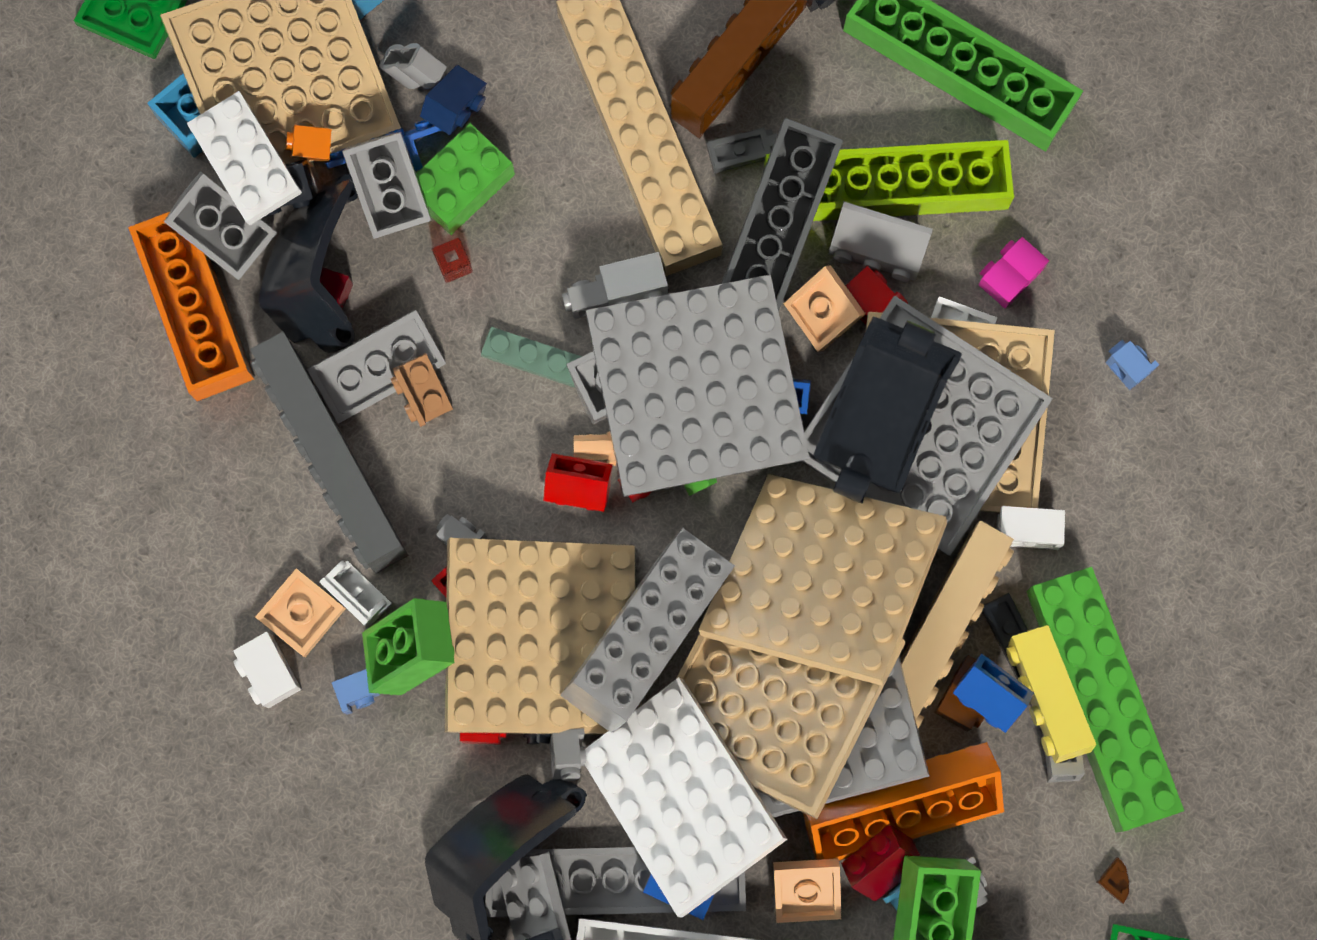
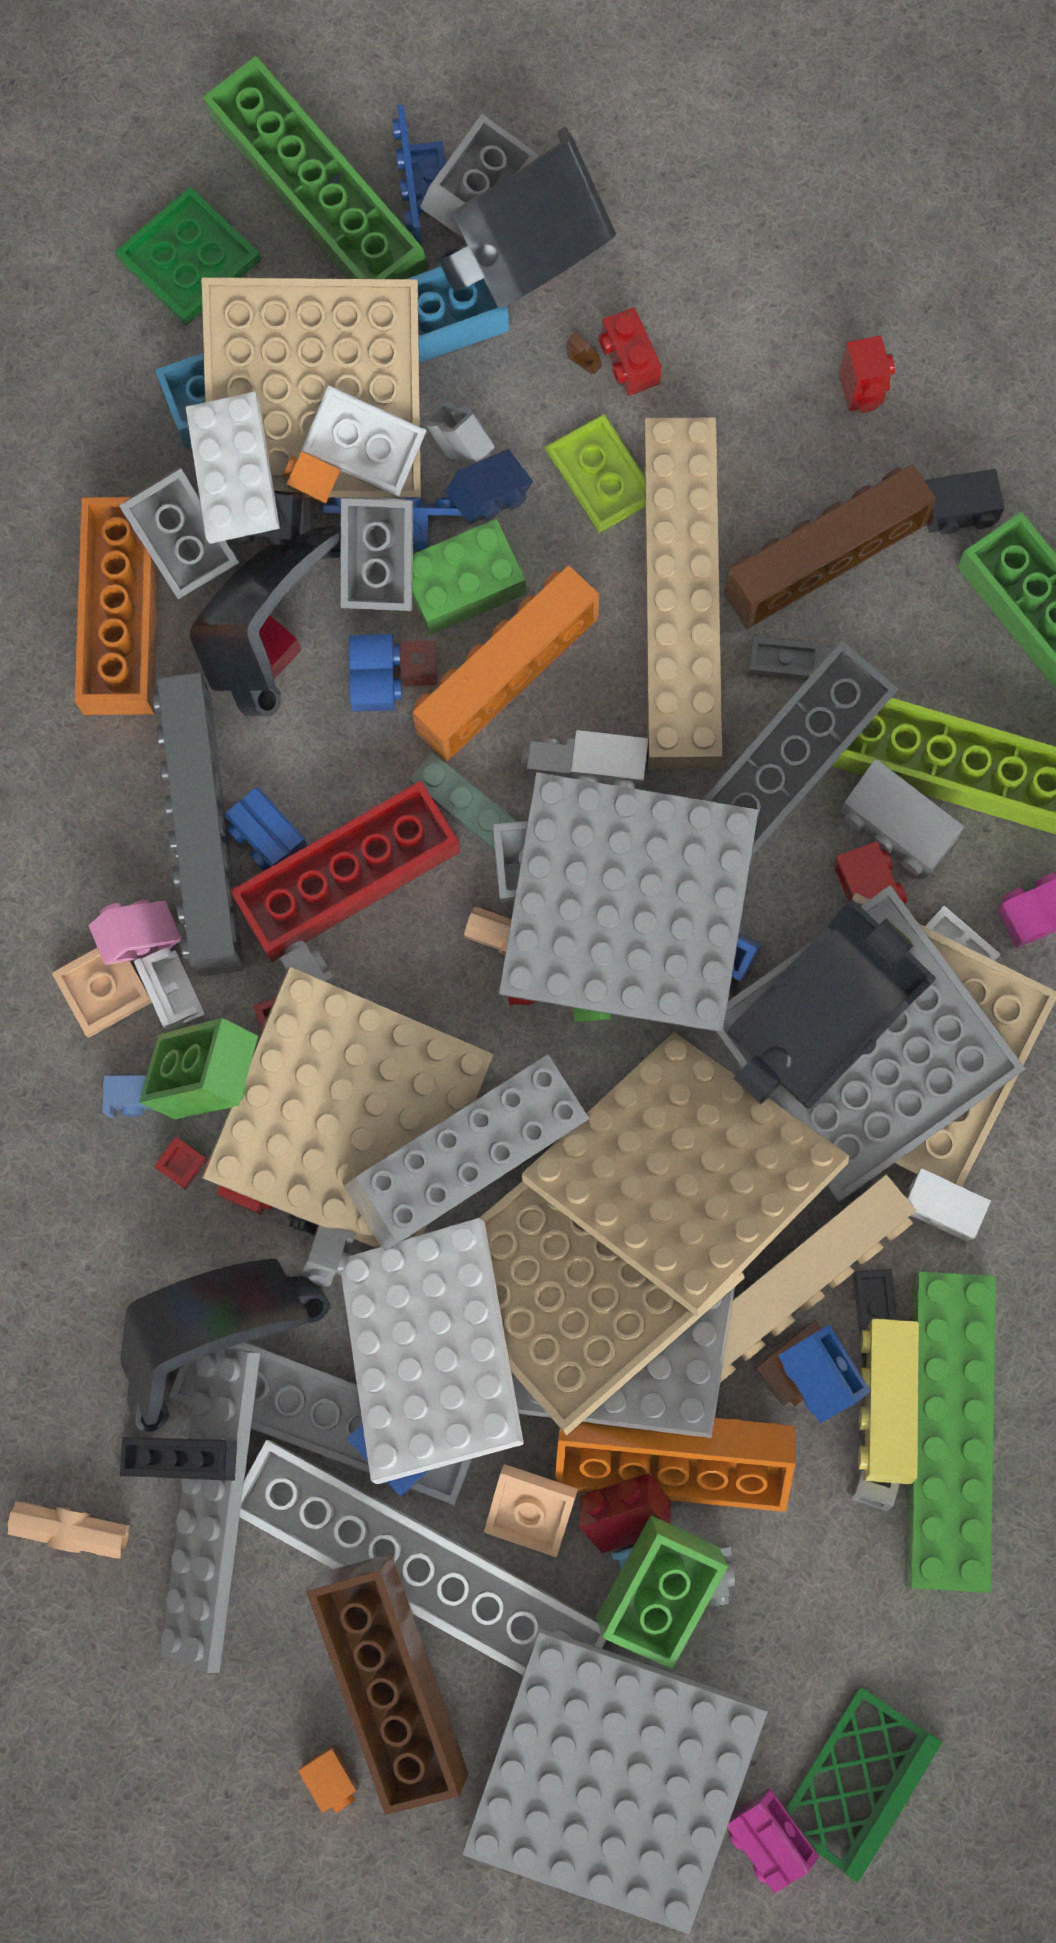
camera: 25 degrees right, 0 degrees up
white brick [233,632,302,708] -> none
light grey plate [307,309,446,423] -> none
medium nougat bracket [390,353,453,427] -> none
red brick [543,453,613,512] -> none
light nougat plate [783,265,865,352] -> none
reddish brown tile [1096,857,1129,904] -> none
none -> bright pink brick [88,899,181,965]
none -> red plate [154,1137,208,1190]
none -> blue brick [225,787,308,871]
none -> red brick [230,781,460,962]
none -> white tile [300,385,427,497]
none -> blue brick [349,634,402,712]
none -> orange brick [412,565,599,763]
none -> lime tile [544,414,645,534]

